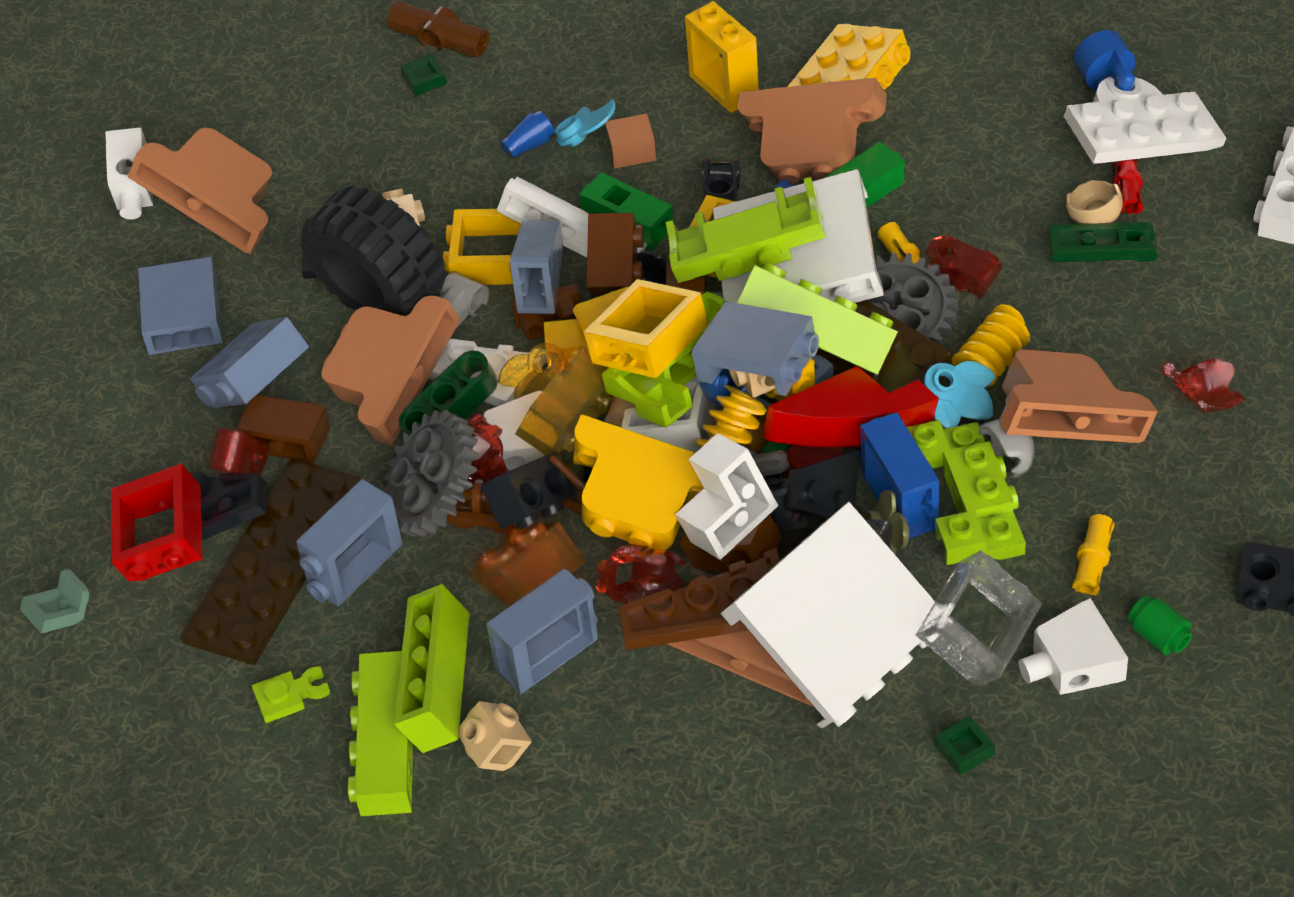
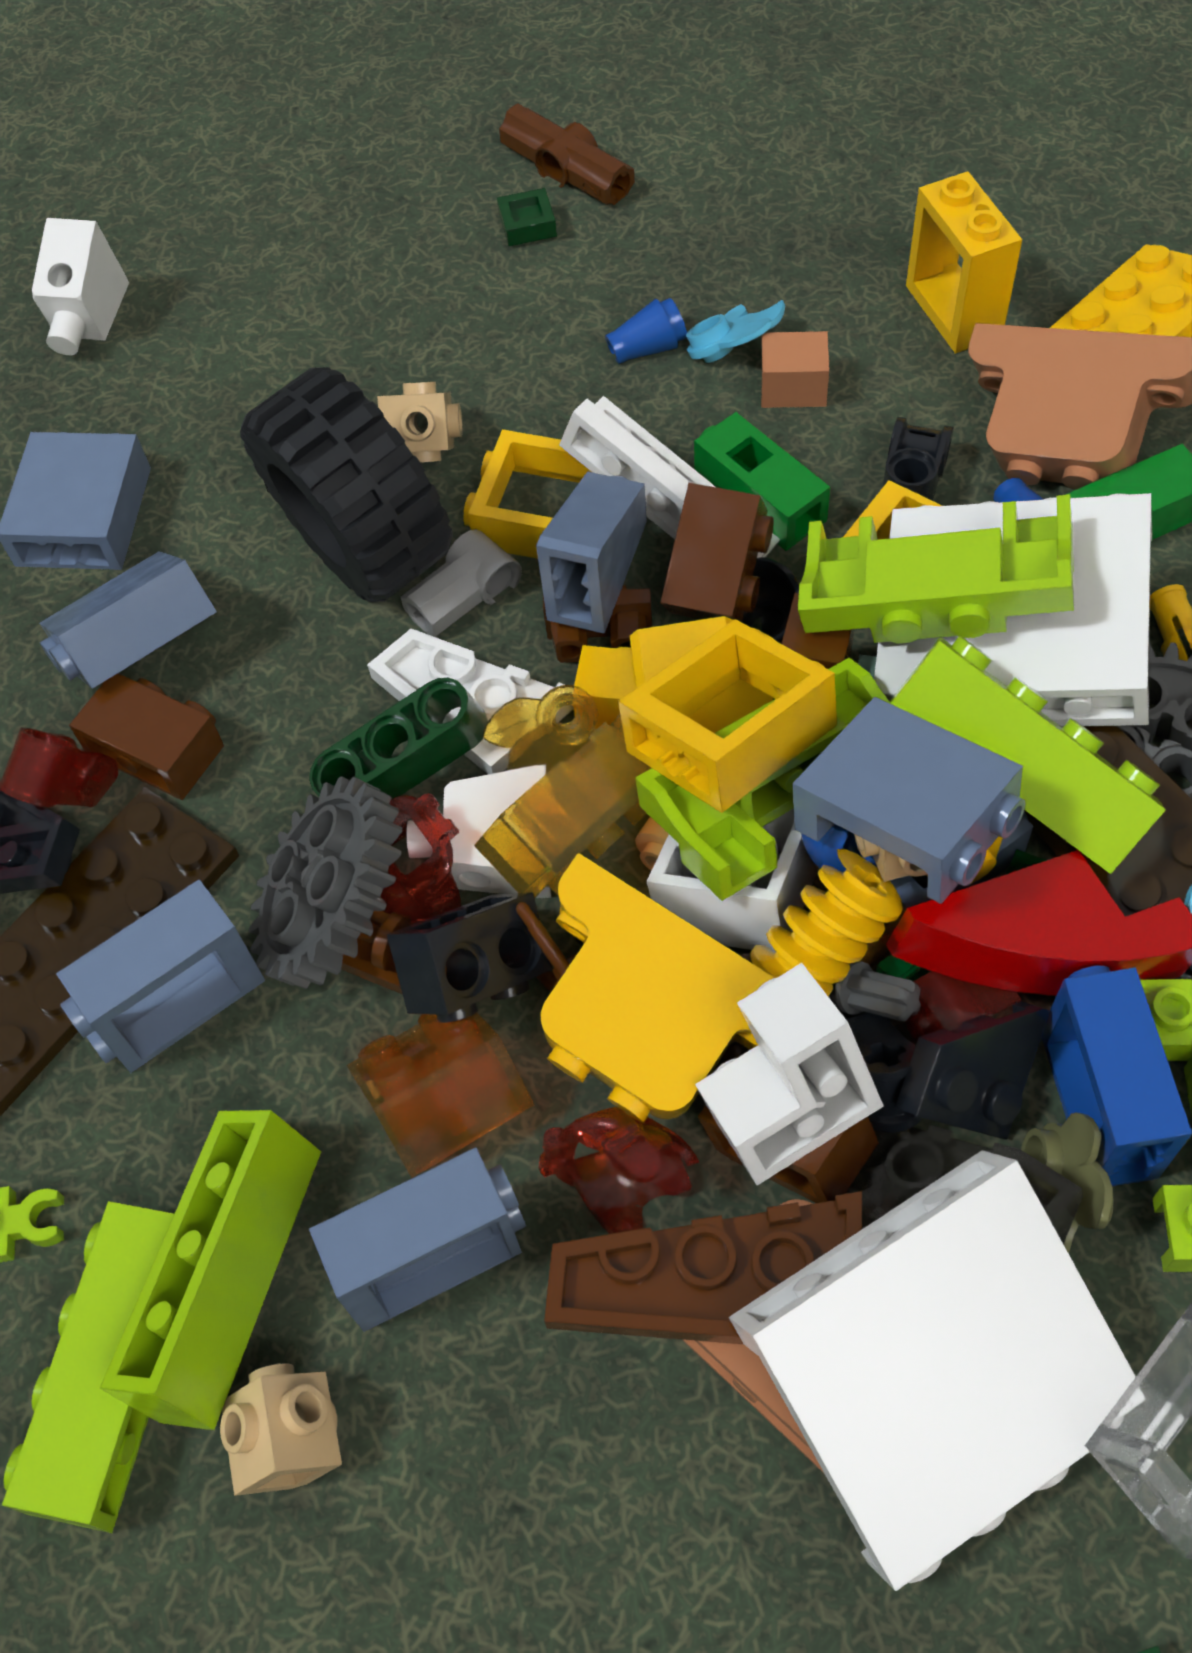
camera: 15 degrees right, 10 degrees up
nougat brick [128,128,272,254] -> none
nougat brick [321,295,461,445] -> none

